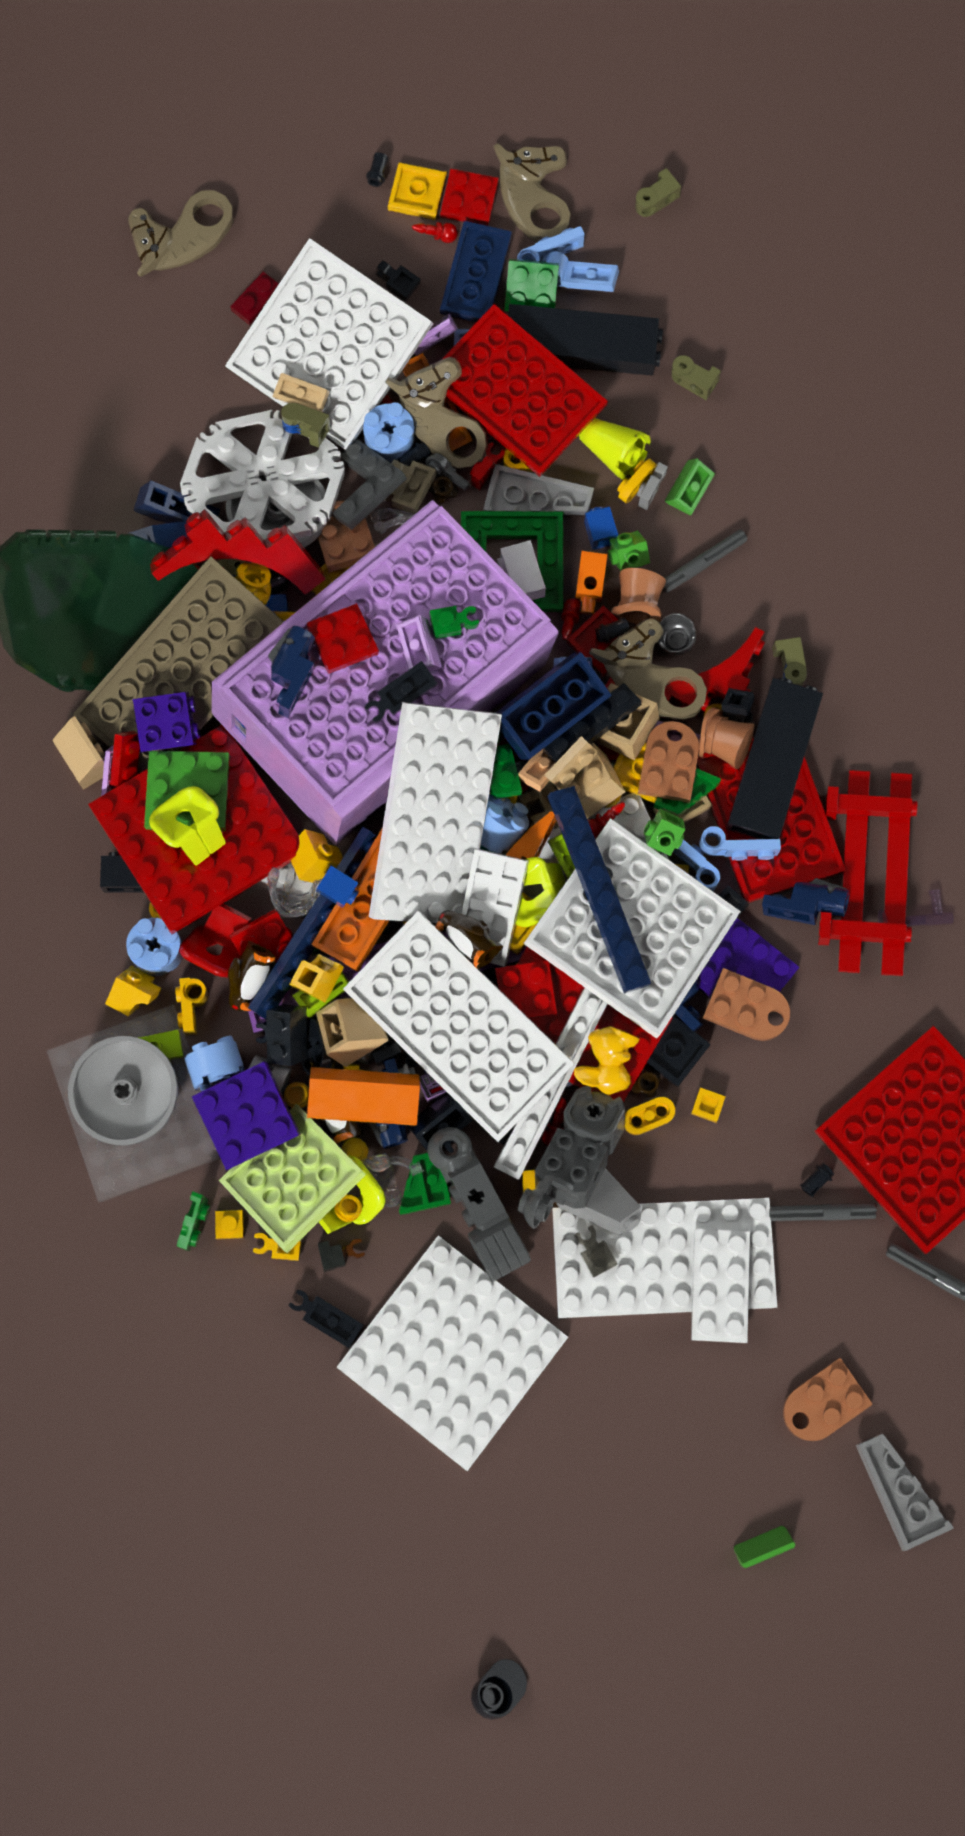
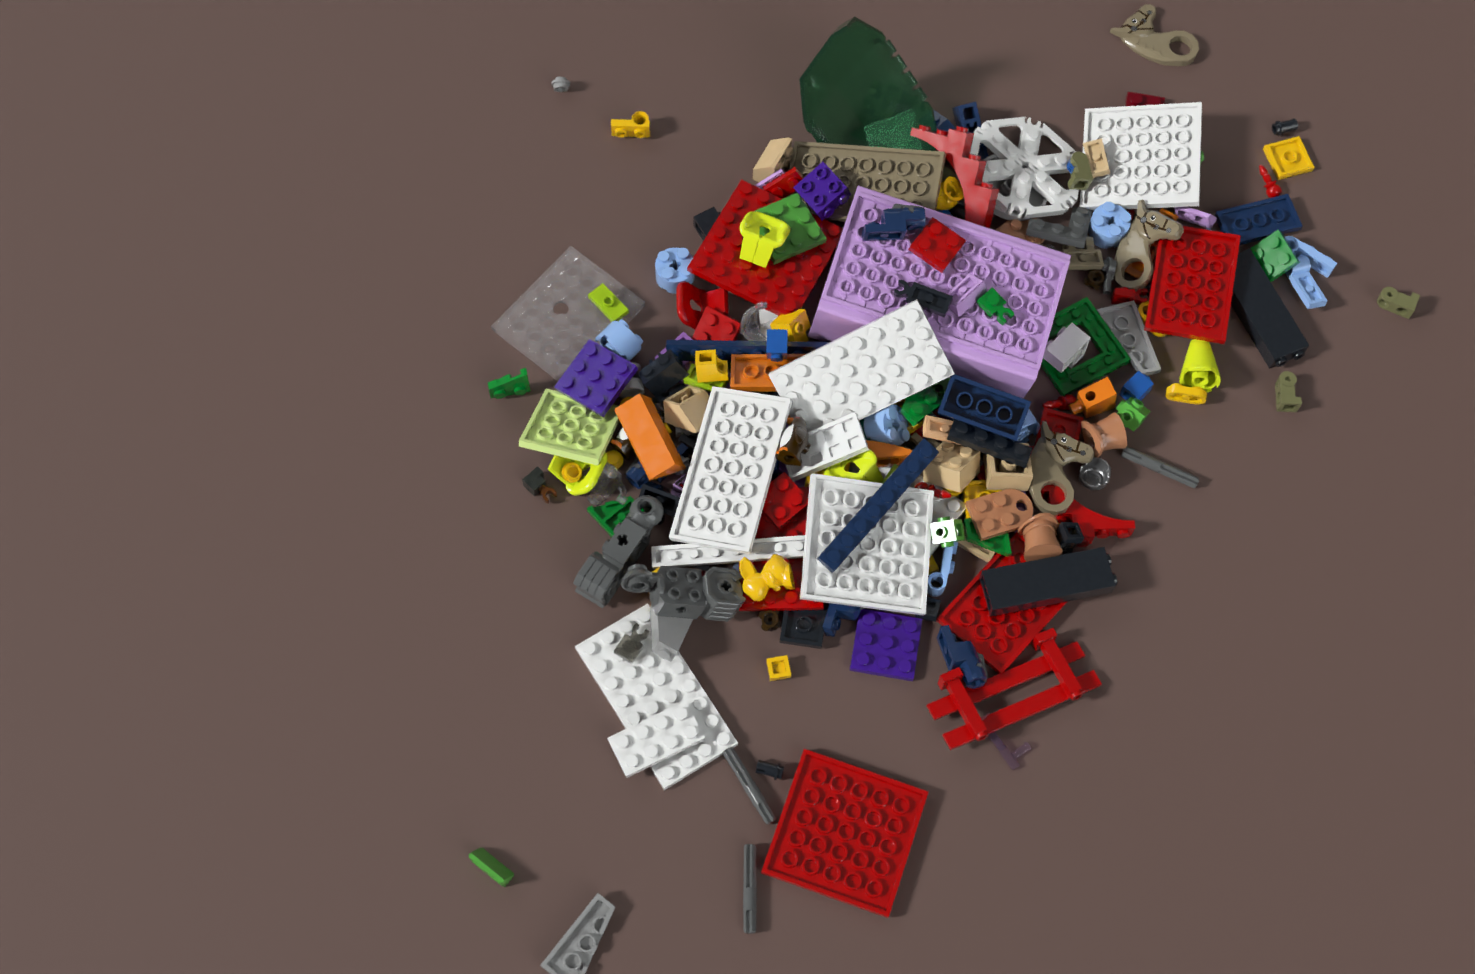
camera: 60 degrees right, 10 degrees down
light grey dish [68,1036,178,1146] -> none
yellow brick [105,966,161,1016] -> none
yellow plate [175,978,209,1036] -> none
yellow plate [215,1210,244,1239] -> none
animal [228,941,276,1011] -> none
yellow plate [253,1233,301,1261] -> none
black plate [289,1290,364,1349] -> none
white plate [337,1236,568,1471] -> none
black plate [376,260,421,302] -> none
black pin [397,442,431,467] -> none
red plate [440,169,499,226] -> none
black cap [471,1659,527,1720] -> none
dark tan animal [493,143,570,242] -> none
tan plate [545,736,598,790] -> none
black pin [595,618,630,644] -> none
yellow plate [624,1097,675,1135] -> none
light grey plate [637,462,668,510] -> none
bright green slope [665,458,715,515] -> none
light blue plate [699,826,781,860] -> none
nougat plate [703,968,790,1041] -> none
olive leg [772,637,807,686] -> none
nougat plate [783,1358,873,1441] -> none

